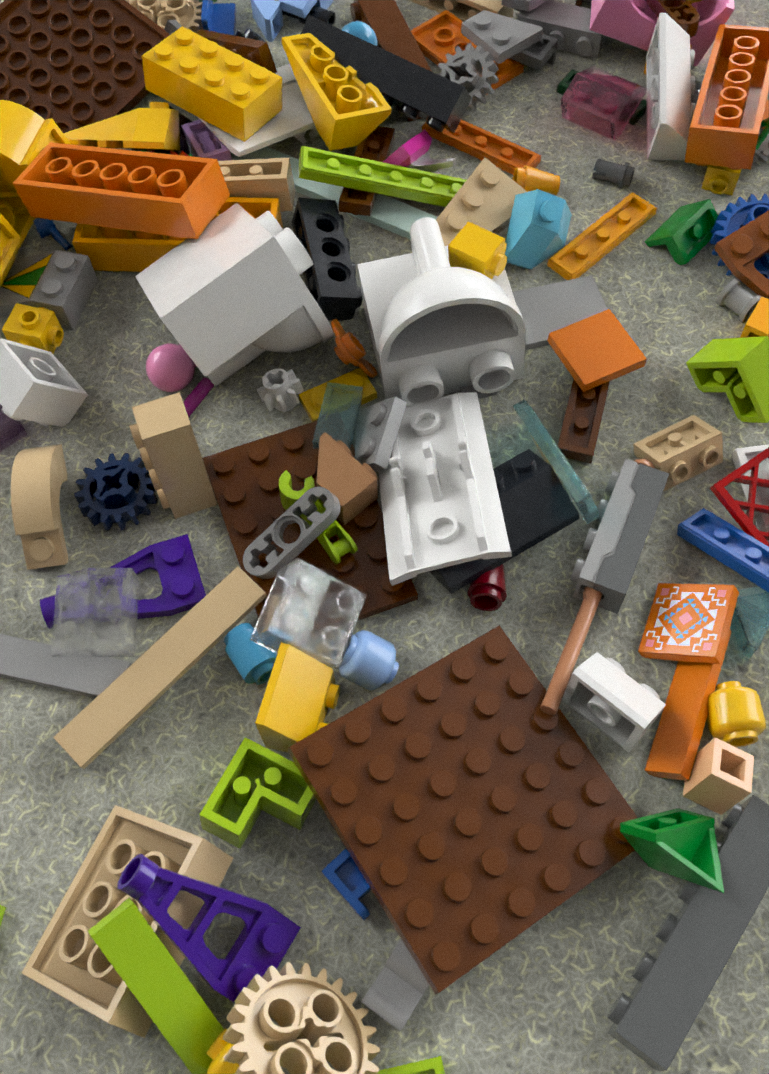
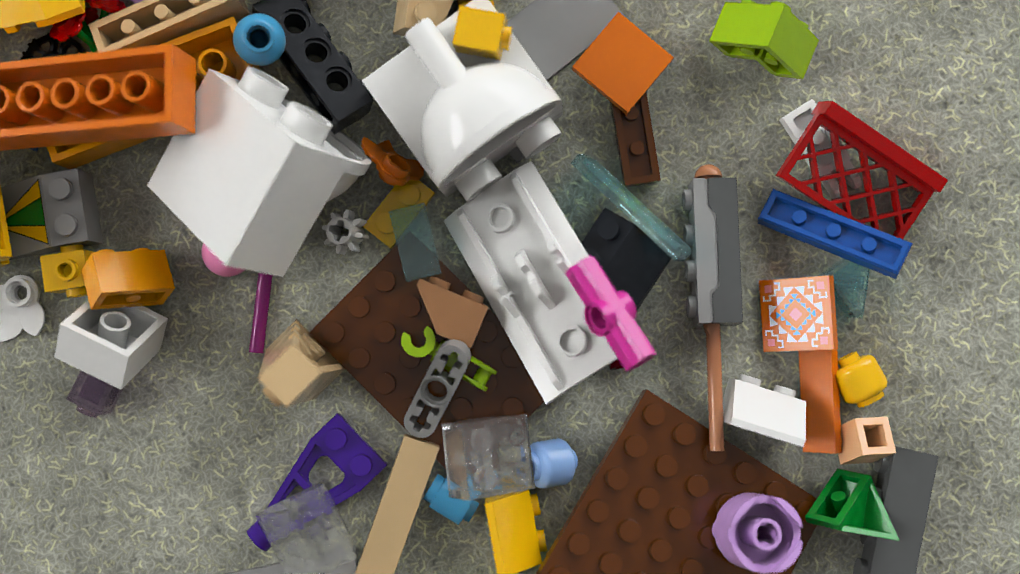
camera: 25 degrees left, 25 degrees up
tan arch [11,444,68,570] -> none
dark blue gear [74,453,158,531] -> none
light grey wing [355,396,407,472] -> none
tan bracket [633,415,723,491] -> none
none -> light orange brick [81,248,175,310]
none -> dark azure piece [233,13,286,66]
none -> dark pink piece [565,255,657,372]
none -> lavender brick [712,492,803,574]

